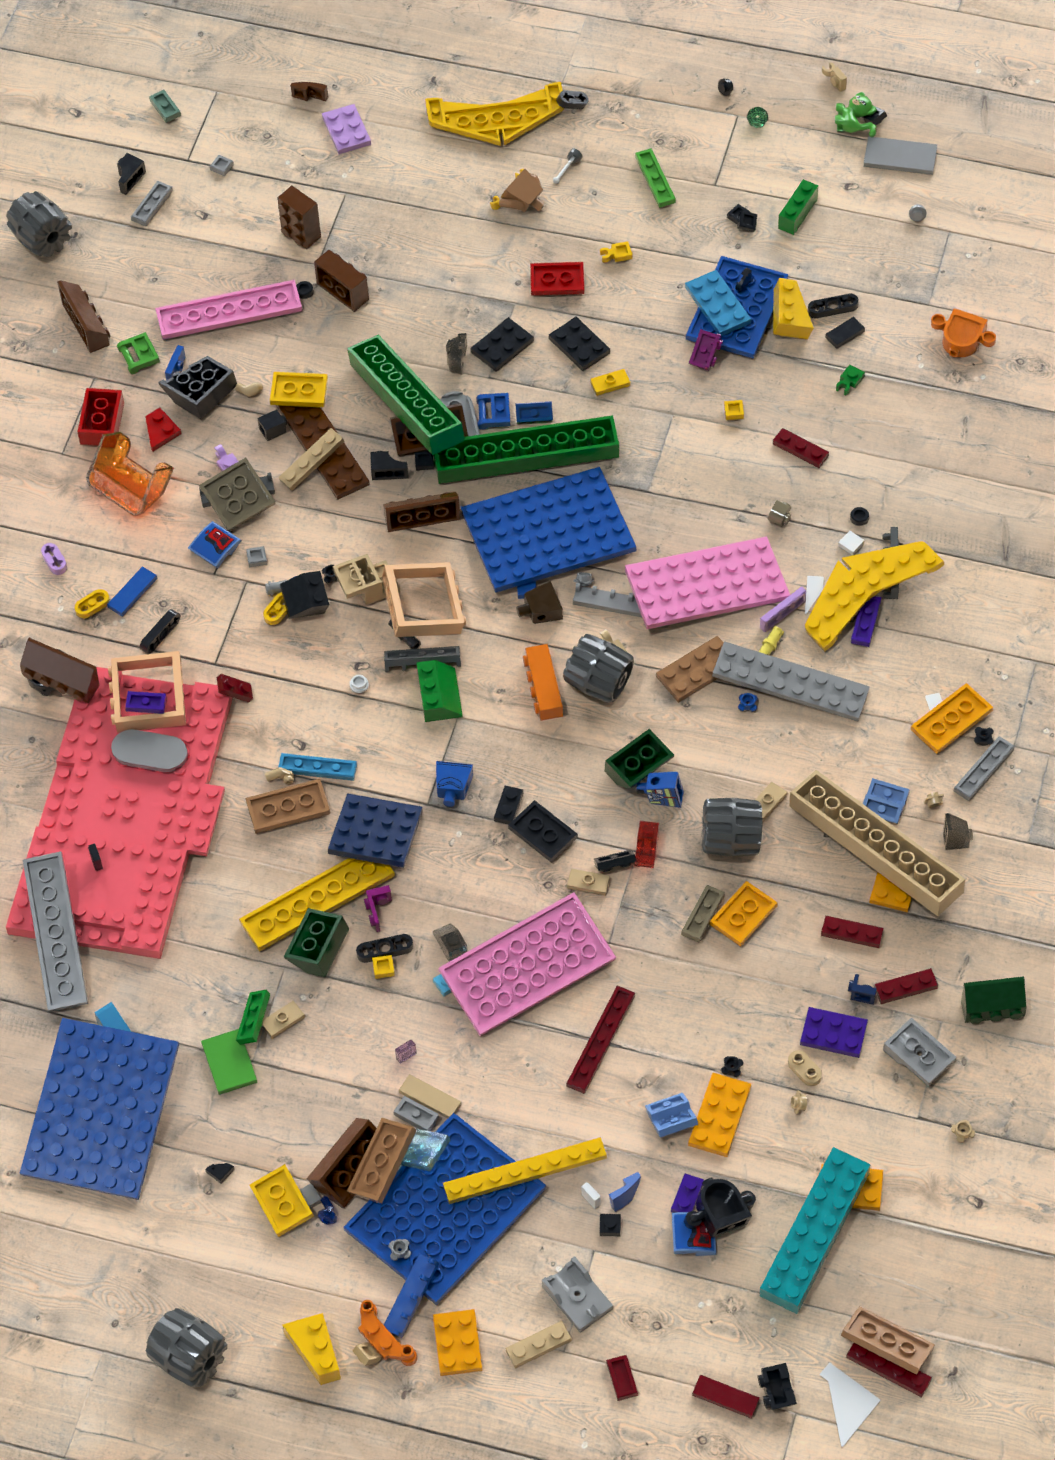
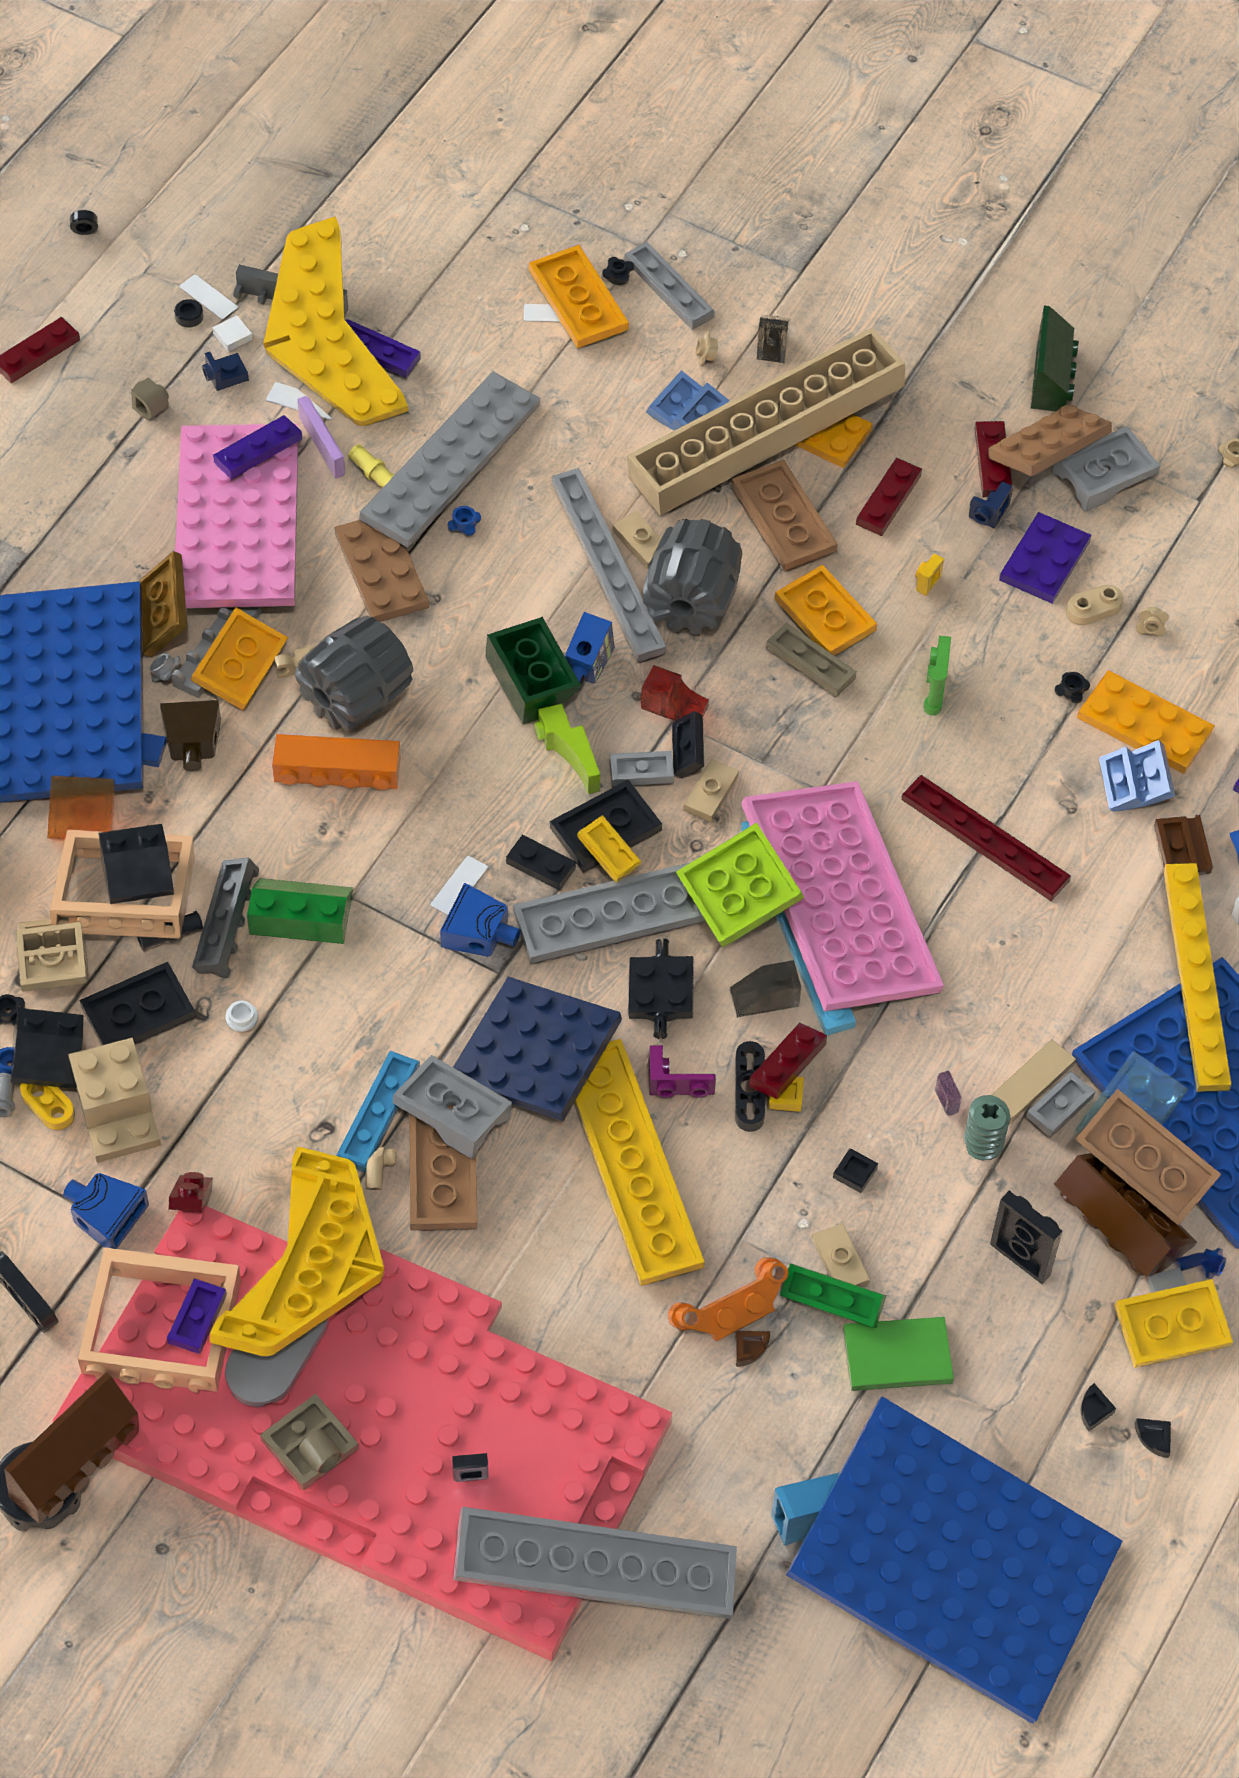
camera: 80 degrees left, 0 degrees up
dark green slope [284,908,349,977] -> none
none -> clear orange plate [47,776,115,839]
none -> blue torso [63,1173,149,1249]
none -> tan bracket [68,1037,161,1163]
none -> black tile [69,210,98,235]
none -> black plate [79,962,196,1046]
none -> black slope [98,824,174,904]
none -> pearl gold tile [139,551,187,657]
none -> white sticker [180,275,238,319]
none -> light orange plate [191,607,288,711]
none -> dark blue bracket [202,351,249,391]
none -> yellow wing [210,1146,384,1356]
none -> dark purple plate [213,415,302,480]
none -> dark tan plate [260,1394,359,1491]
none -> light grey piece [392,1055,512,1159]
none -> white sticker [430,856,488,915]
none -> light grey plate [513,862,706,964]
none -> lime slope [534,704,600,794]
none -> light grey plate [552,468,666,662]
none -> yellow plate [577,815,642,883]
none -> light grey plate [610,751,674,786]
none -> black plate [628,938,694,1039]
none -> orange plate [668,1257,788,1341]
none -> lime plate [676,823,804,948]
none -> medium nougat plate [731,460,838,571]
none -> reddish brown tile [736,1331,770,1367]
none -> dark red plate [749,1022,827,1099]
none -> black tile [833,1148,878,1193]
none -> yellow plate [915,553,944,596]
none -> bright green plate [923,635,951,715]
none -> sand green piece [964,1095,1011,1161]
none -> medium nougat plate [989,405,1112,476]
none -> black plate [990,1190,1063,1284]
none -> black tile [1135,1418,1171,1458]
none -> reddish brown plate [1154,815,1213,874]

